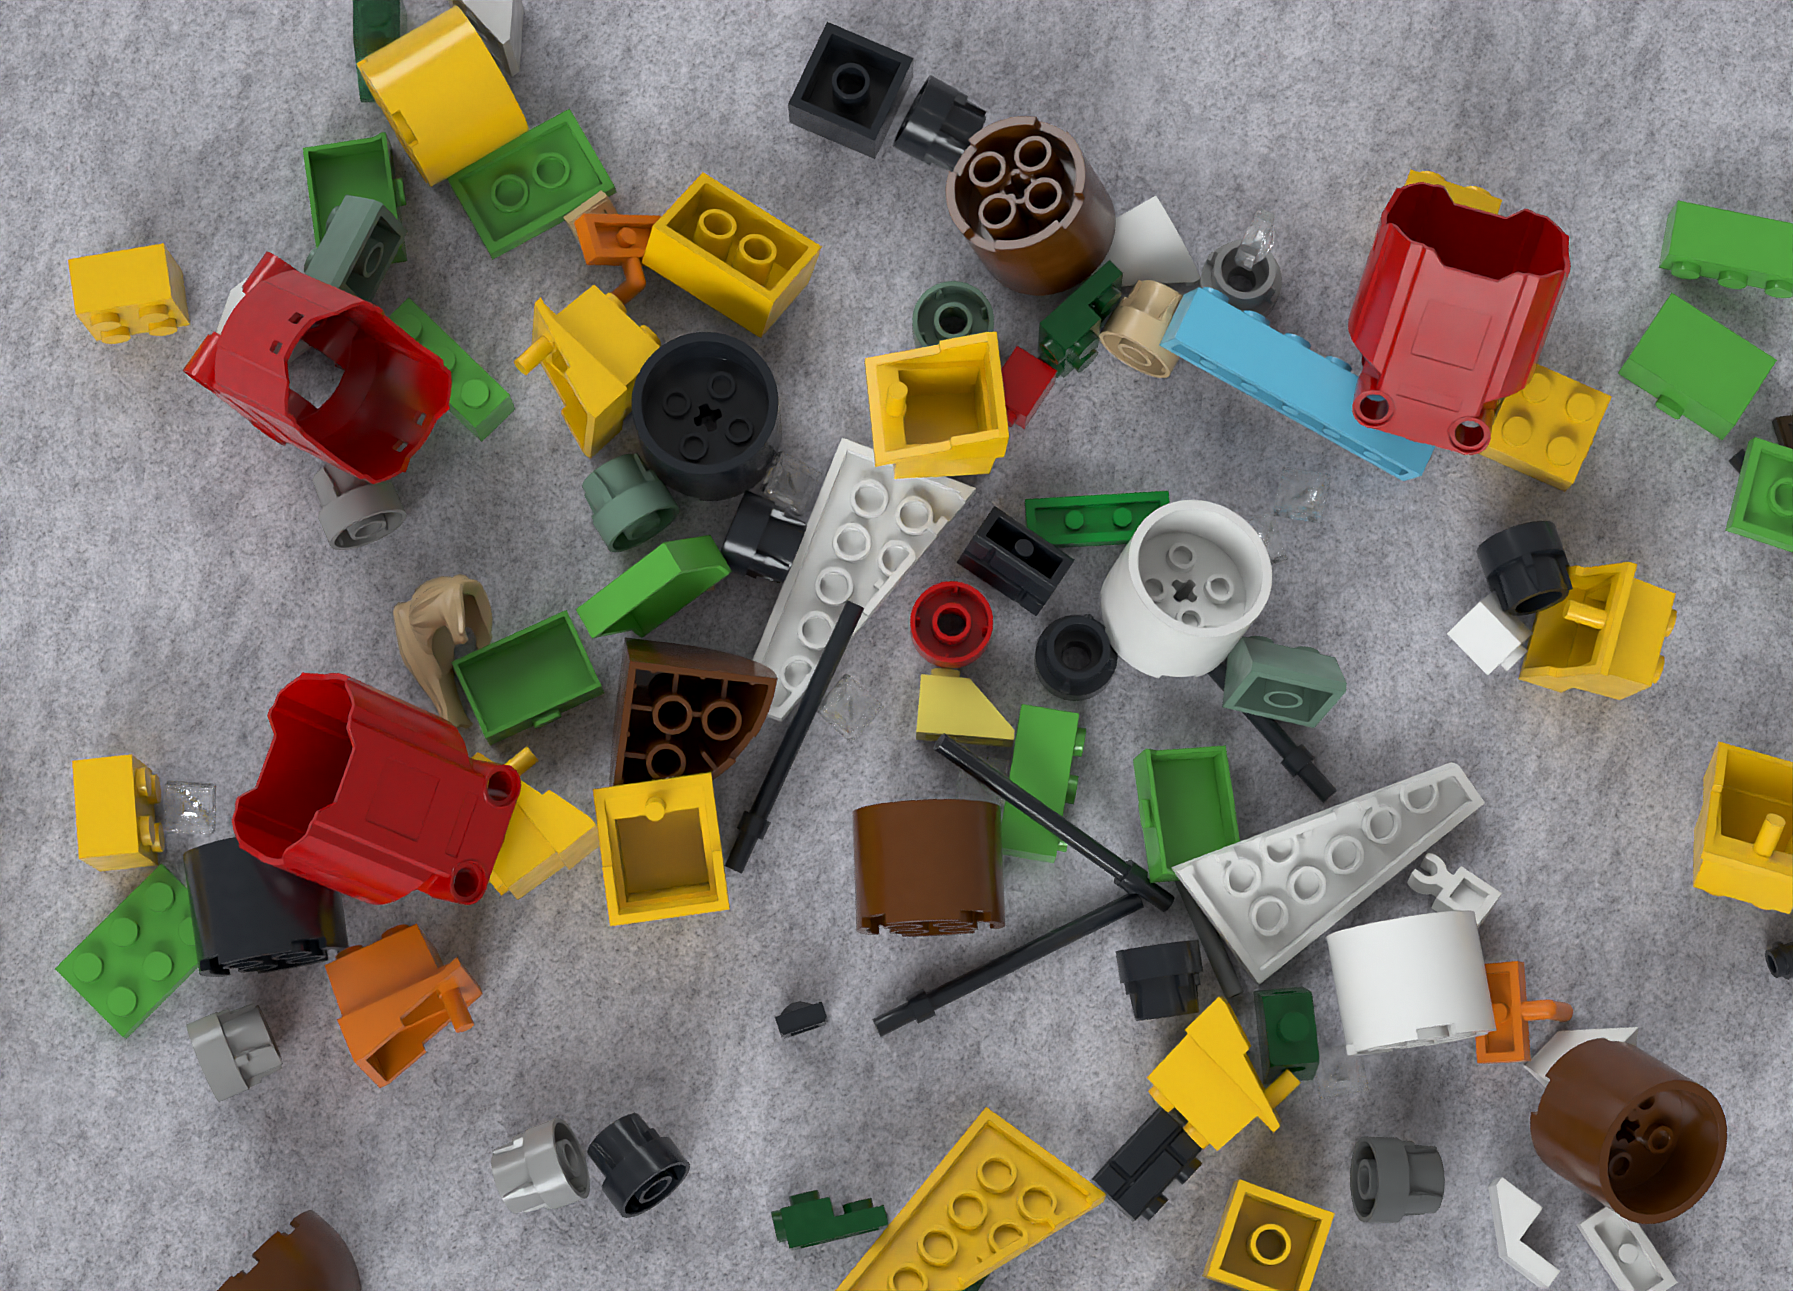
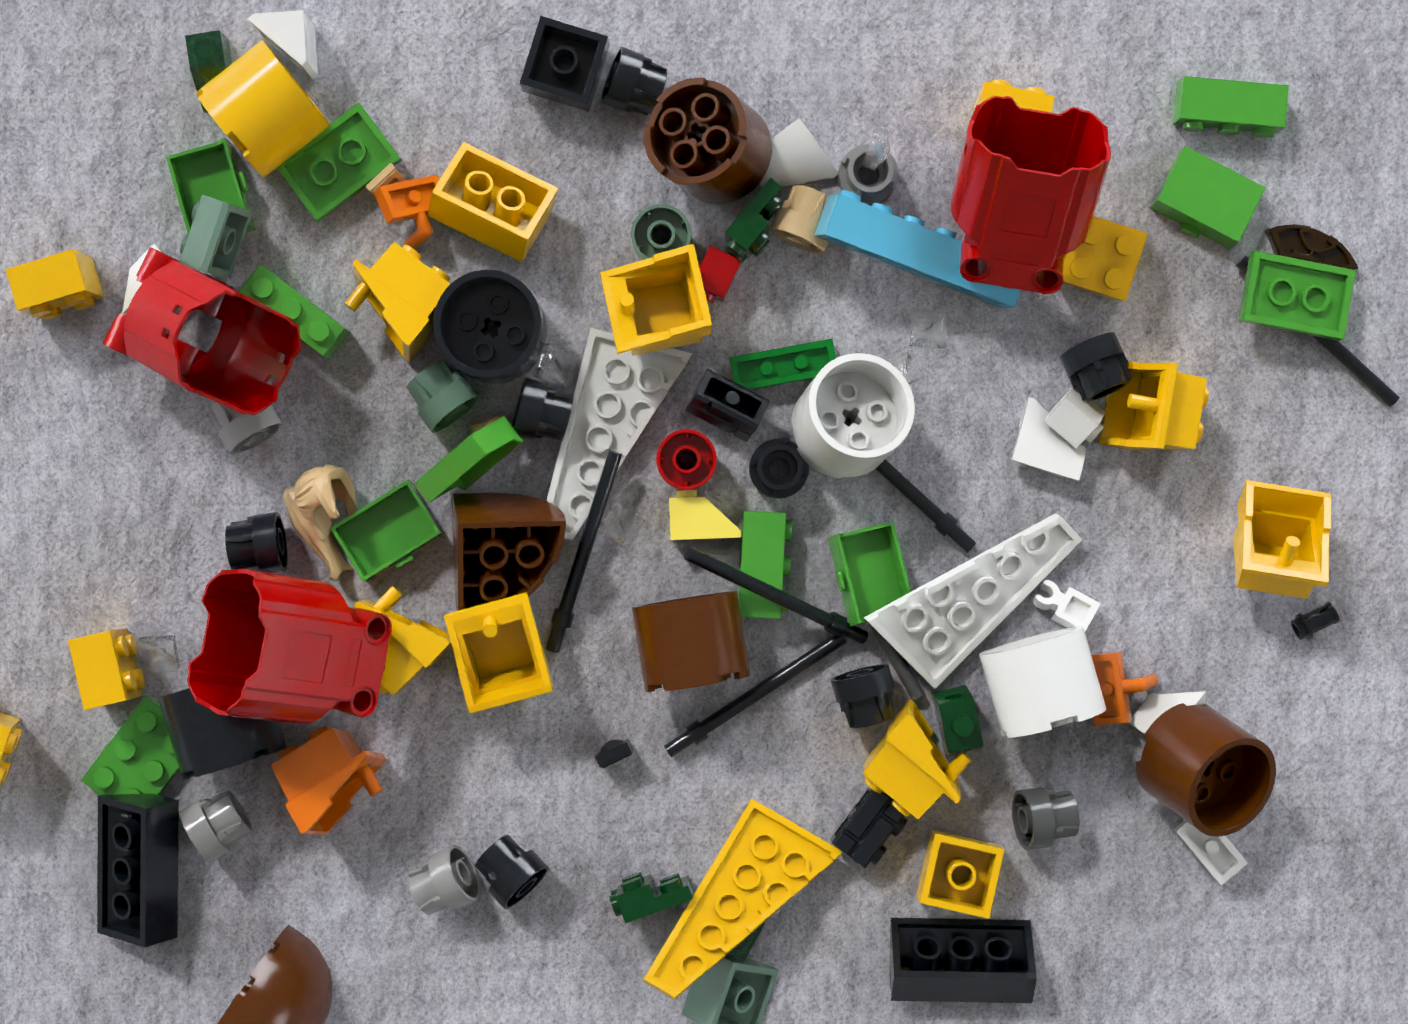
camera: 10 degrees left, 10 degrees up
sand green slope [1222,636,1347,728] -> none
white slope [1488,1177,1560,1288] -> none
none -> black slope [97,794,179,947]
none -> black piece [225,512,288,573]
none -> white slope [1010,397,1086,482]

